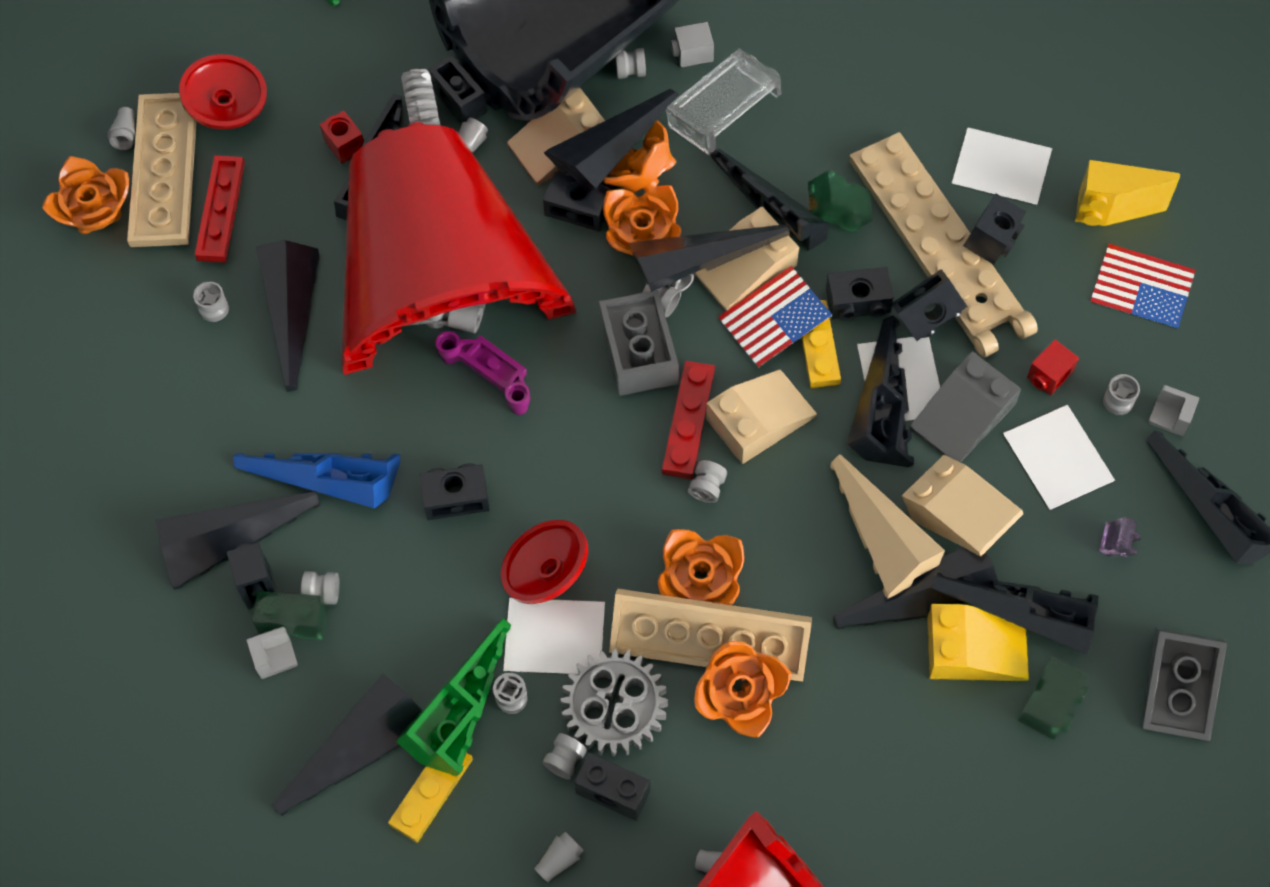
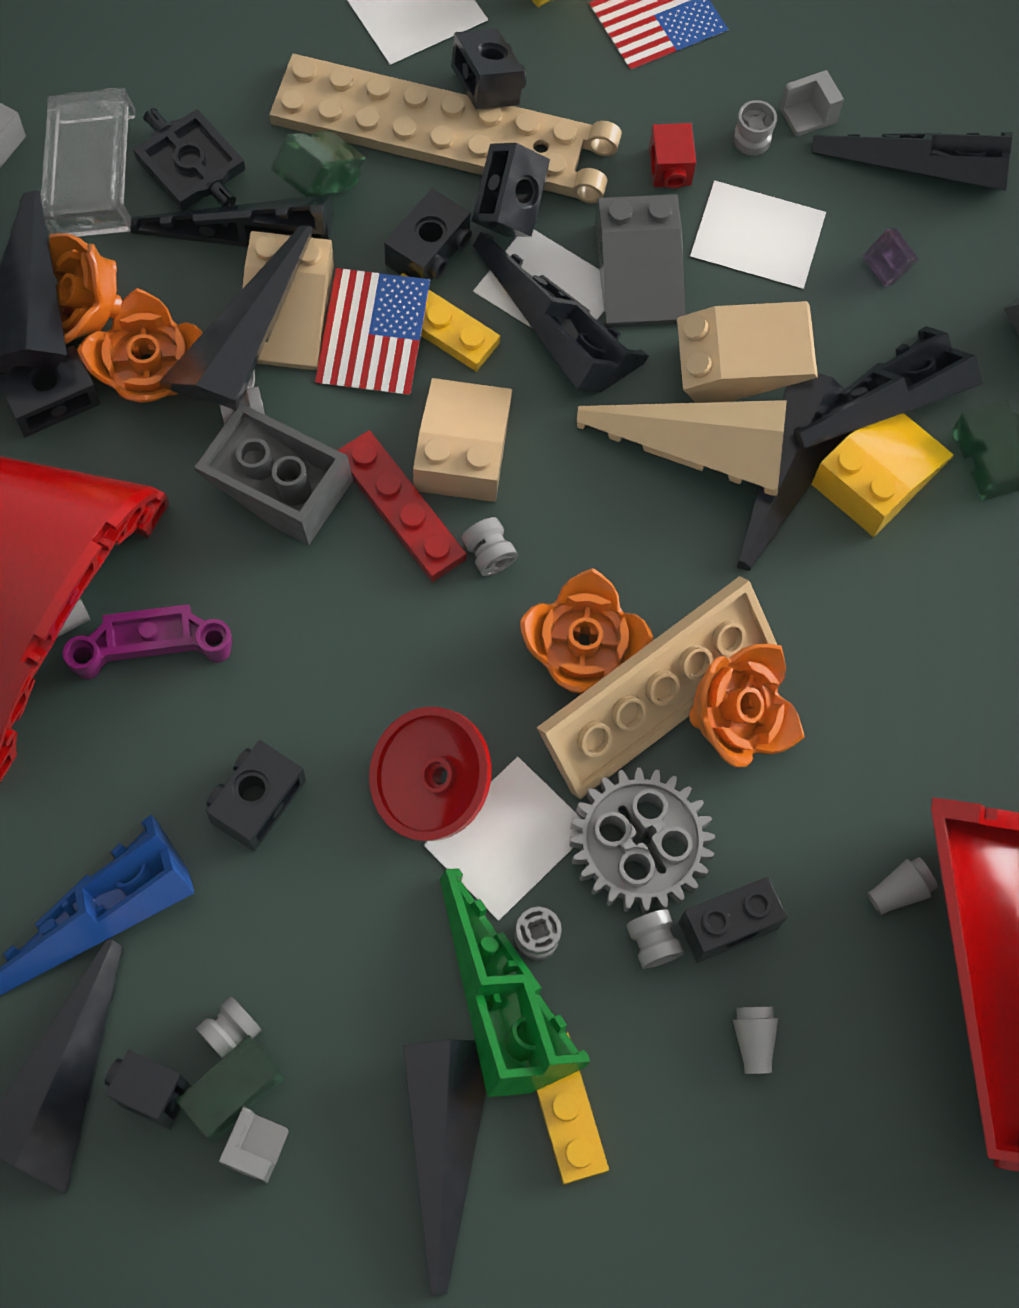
camera: 55 degrees left, 5 degrees up
none -> black plate [133,108,246,211]

